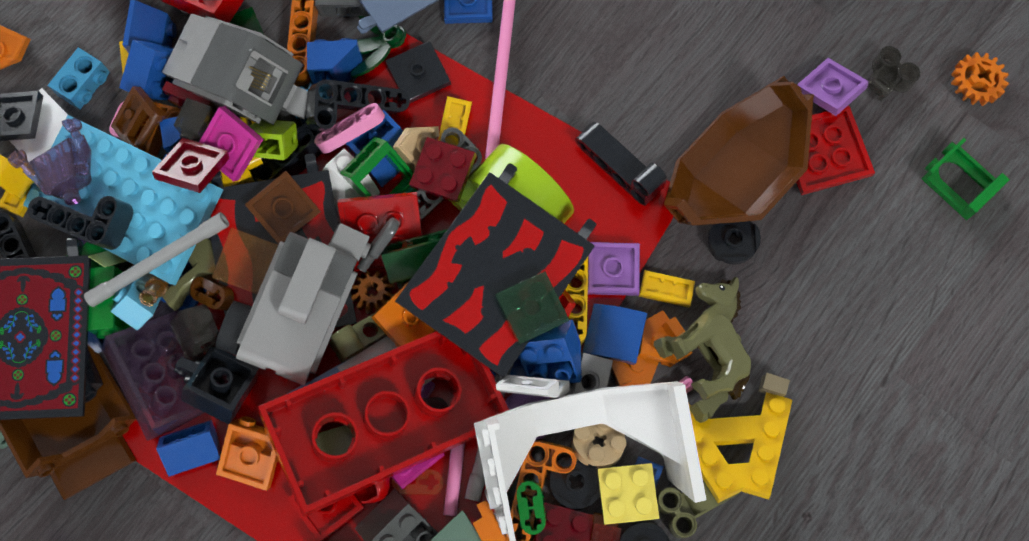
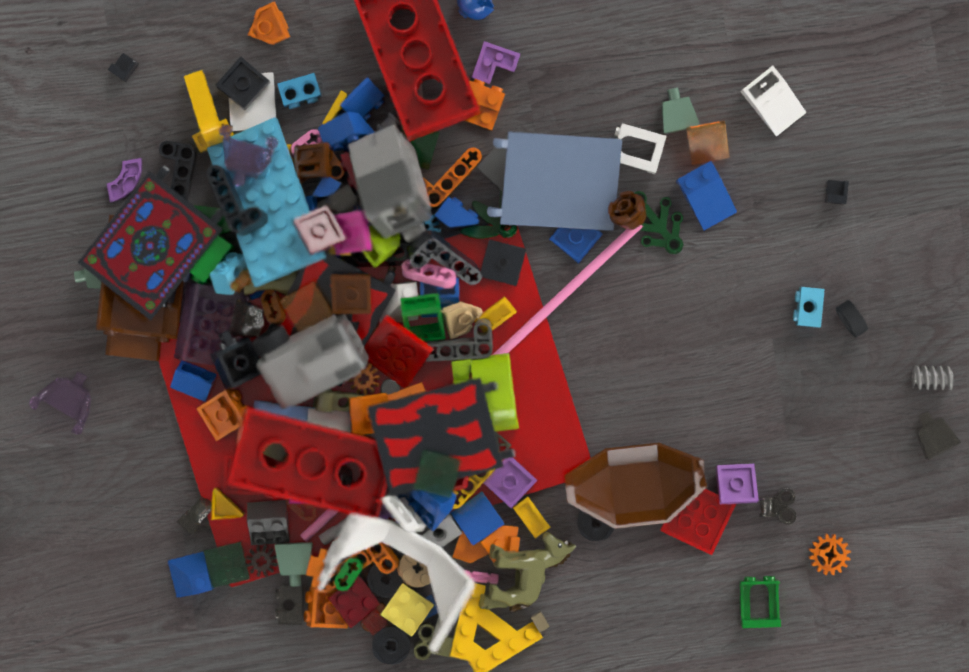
camera: 40 degrees right, 15 degrees up
light grey piece [84,212,229,307] -> none
yellowish green sticker [88,251,126,267] -> none
light grey brick [329,223,371,261] -> none
dark grey piece [357,217,400,272] -> none
dark green slope [381,229,448,284] -> none
dark red plate [409,137,477,203] -> none
black beam [575,121,667,206] -> none

